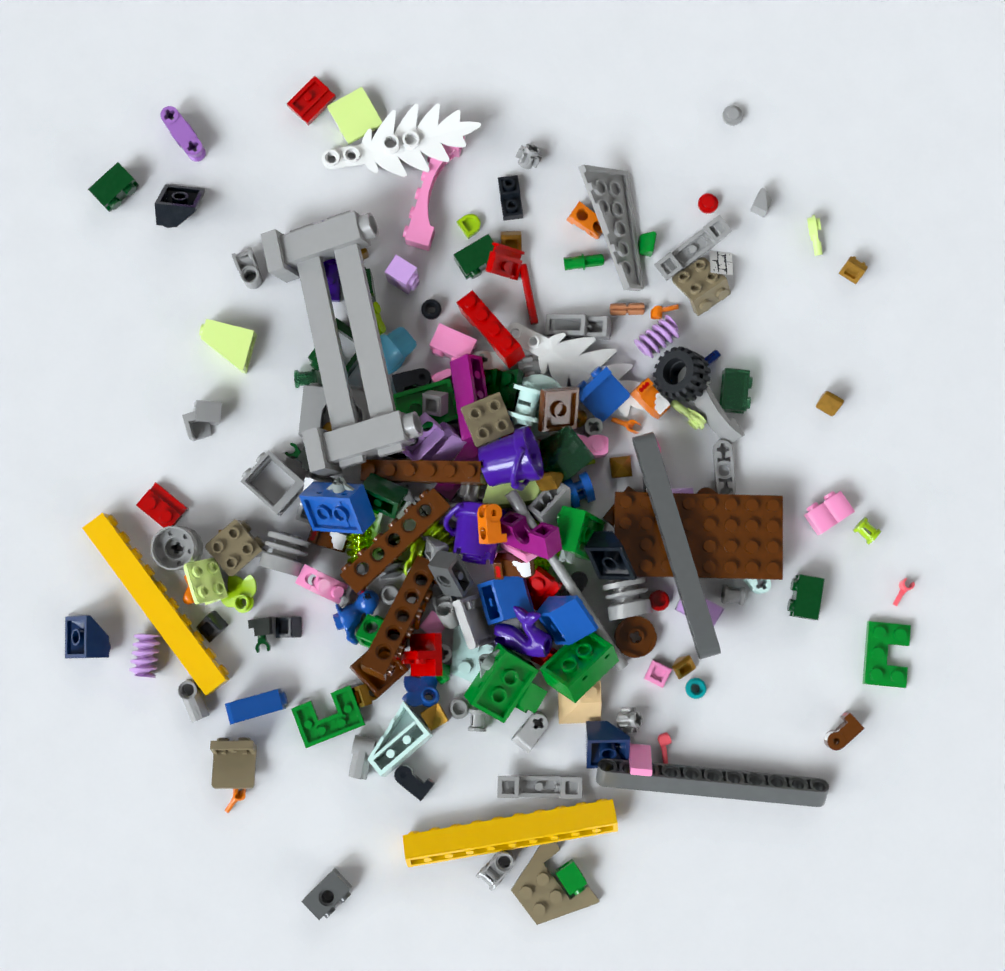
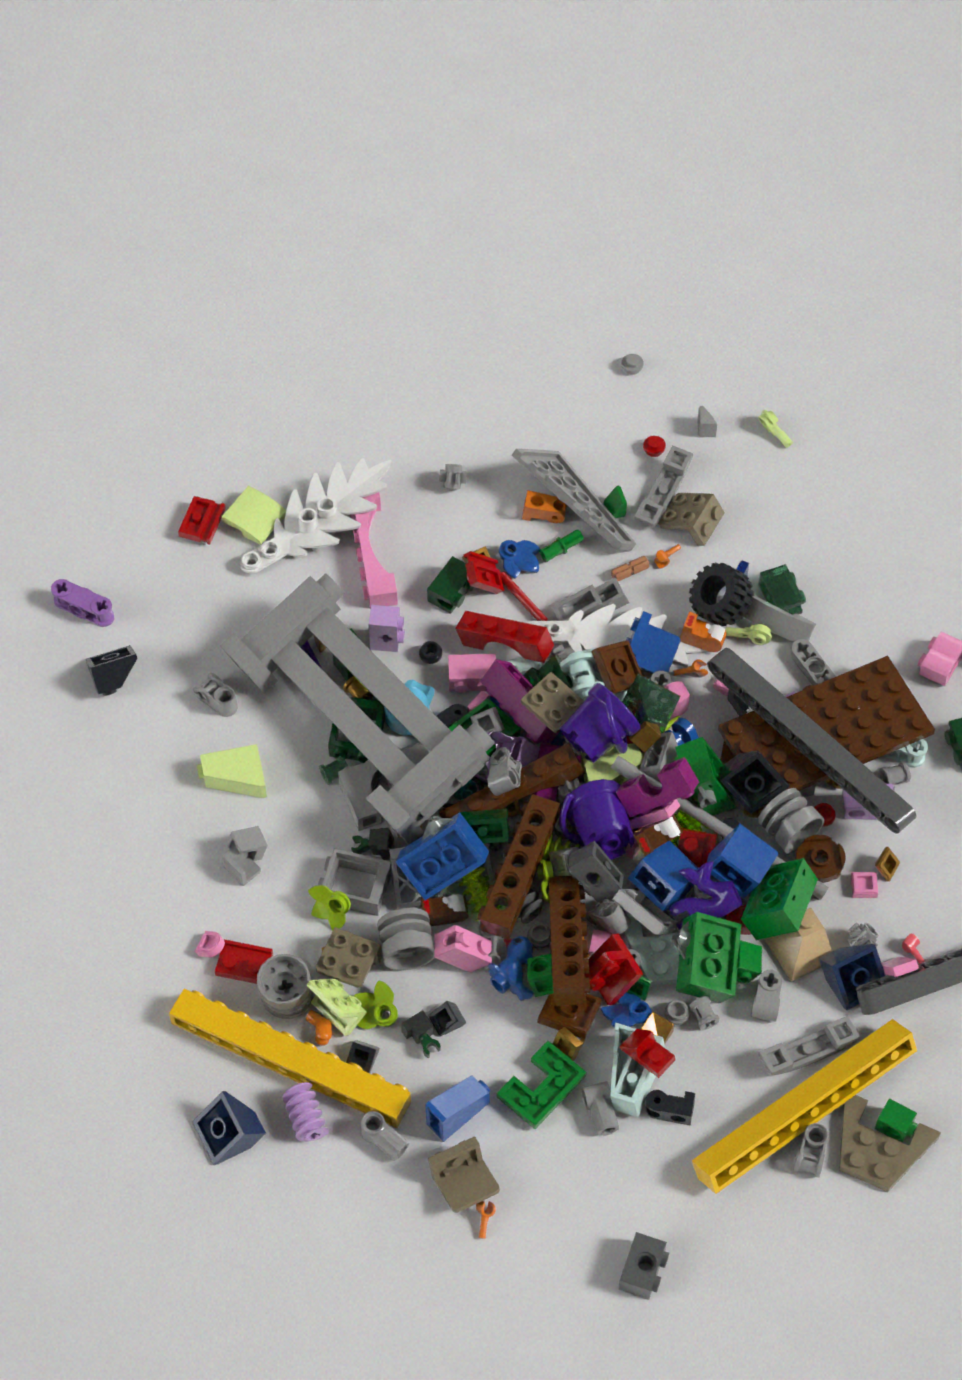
camera: 25 degrees left, 25 degrees down
dark green brick [88,162,139,212] -> none
lime tile [456,214,481,239] -> none
orange leg [477,503,507,544] -> none
black slope [498,175,523,221] -> none
pearl gold slope [609,456,632,478] -> none
lavender piece [634,315,679,358] -> none
teal plate [685,678,707,699] -> none
white sticker [710,251,733,275] -> none
pearl gold slope [816,391,844,416] -> none
pearl gold tile [839,256,868,284] -> none
none -> bright pink tile [195,931,225,958]
none -> lime plate [308,885,351,930]
none -> light grey piece [488,747,522,796]
none -> blue plate [499,540,540,579]
none -> red slope [620,1029,676,1078]

